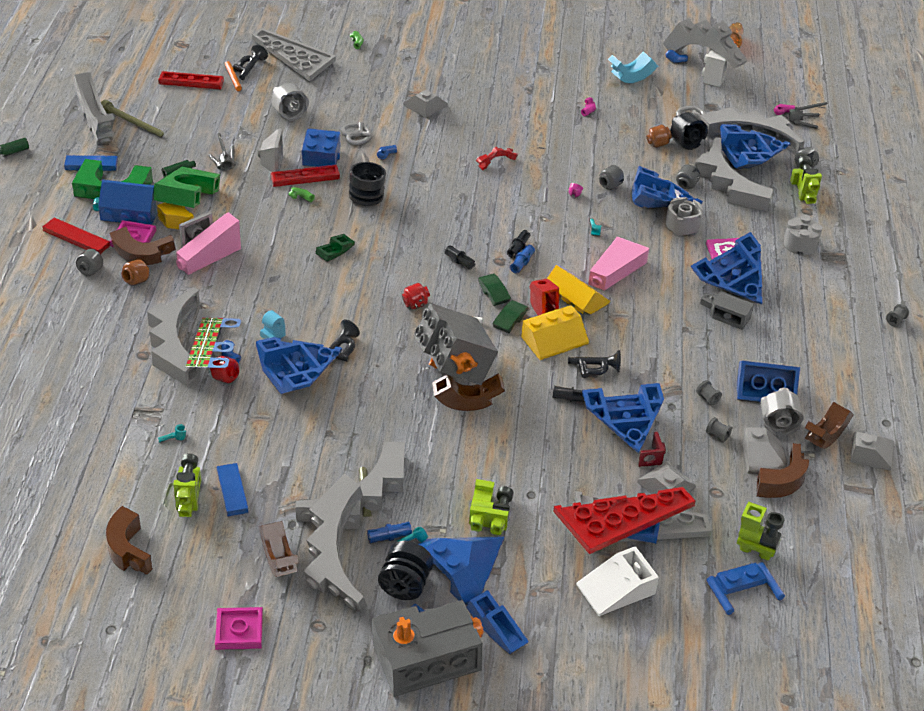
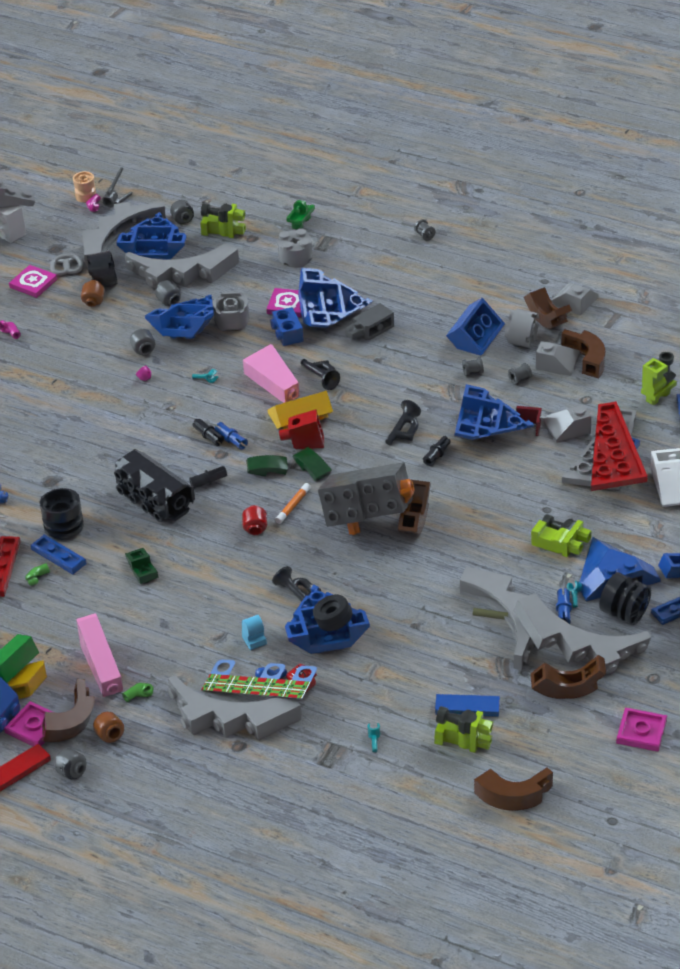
camera: 65 degrees left, 0 degrees up
light grey slope [179,212,213,248] -> none
red piece [476,147,518,170] -> none
yellow slope [521,305,589,360] -> none
none -> dark pink tile [9,265,57,298]
none -> blue tile [31,534,87,575]
none -> light nougat wheel [73,171,96,203]
none -> black brick [114,449,195,522]
none -> bright green arm [122,683,154,702]
none -> blue brick [270,307,304,346]
none -> green hips [286,200,315,230]
none -> black piece [301,359,340,390]
none -> black tyre [313,594,352,631]

